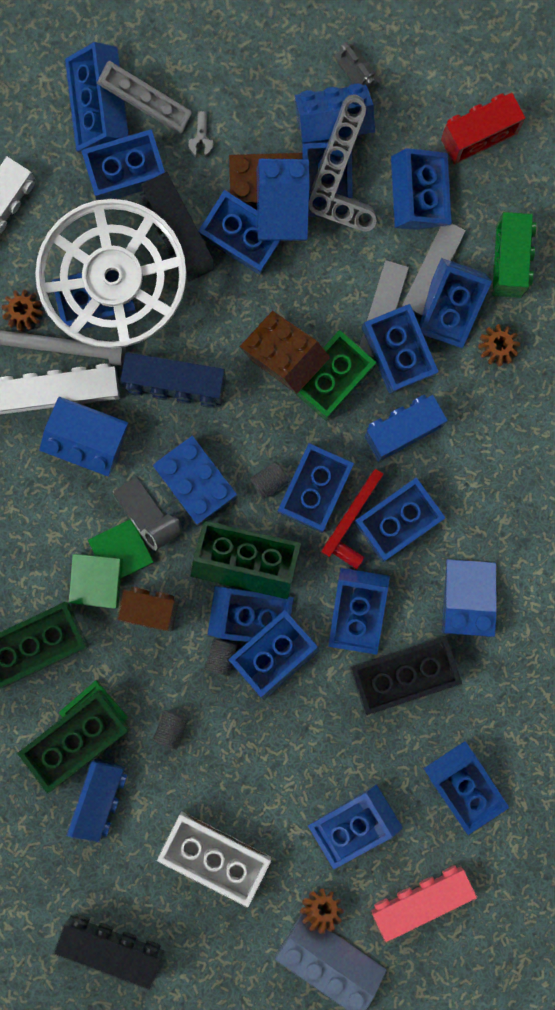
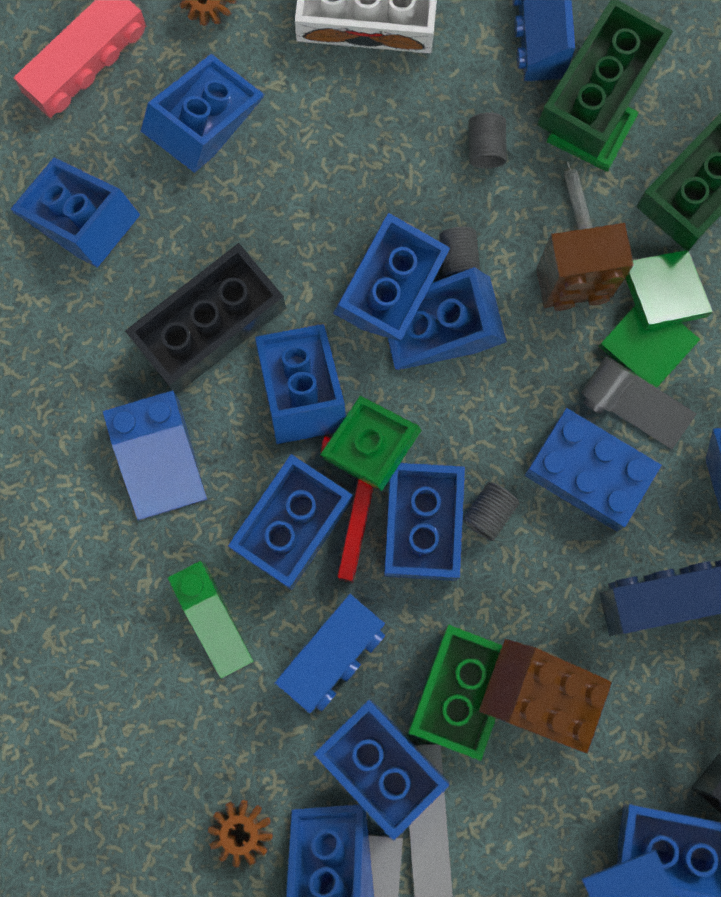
camera: 160 degrees right, 5 degrees down
dark green brick [190,520,301,600] -> none
none -> slope [167,561,254,679]
none -> green tile [320,396,422,491]
none -> white piece [564,162,593,230]

